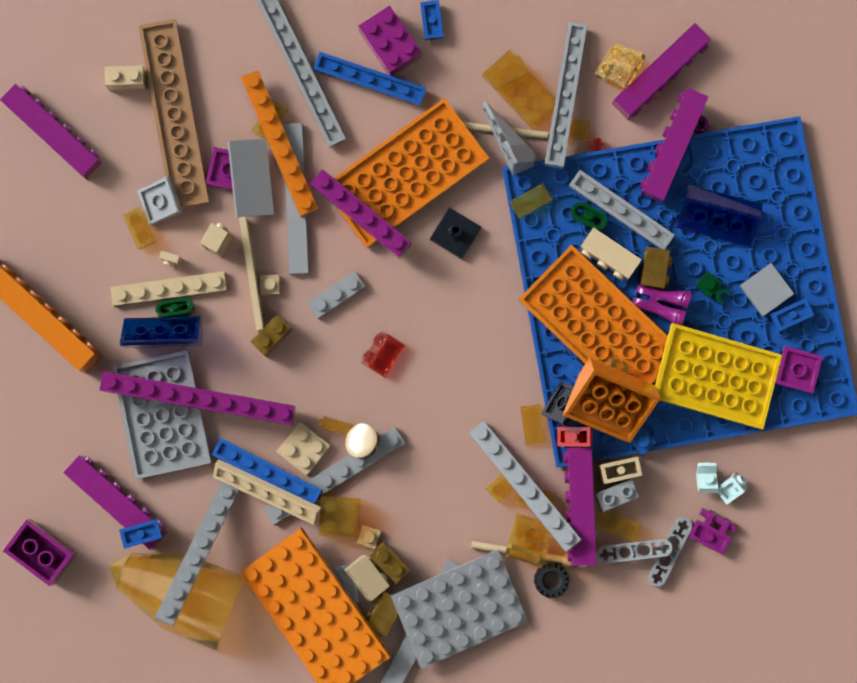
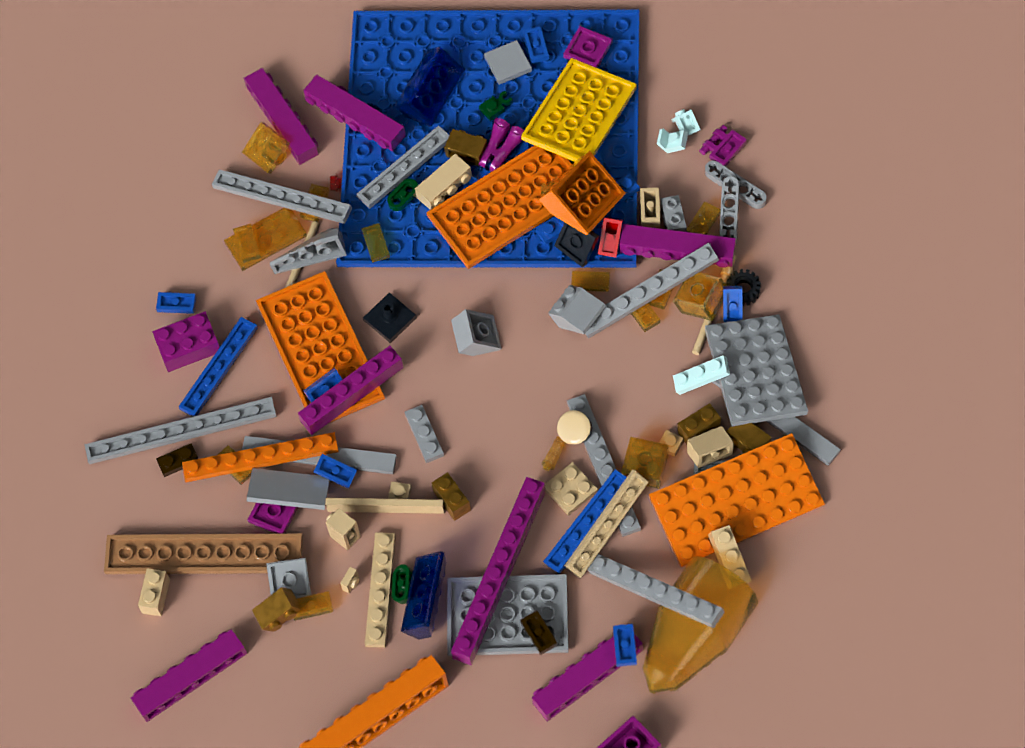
camera: 70 degrees left, 20 degrees down
clear red bracket [361,331,405,378] -> none
none -> dark brown plate [156,443,198,477]
none -> pearl gold brick [252,587,302,632]
none -> blue plate [303,368,343,403]
none -> blue plate [313,454,357,489]
none -> light grey slope [451,309,502,356]
none -> dark brown plate [520,610,558,655]
none -> light grey slope [548,285,606,334]
none -> light aqua plate [673,355,730,395]
none -> tan brick [708,525,751,590]
none -> blue plate [723,286,743,323]

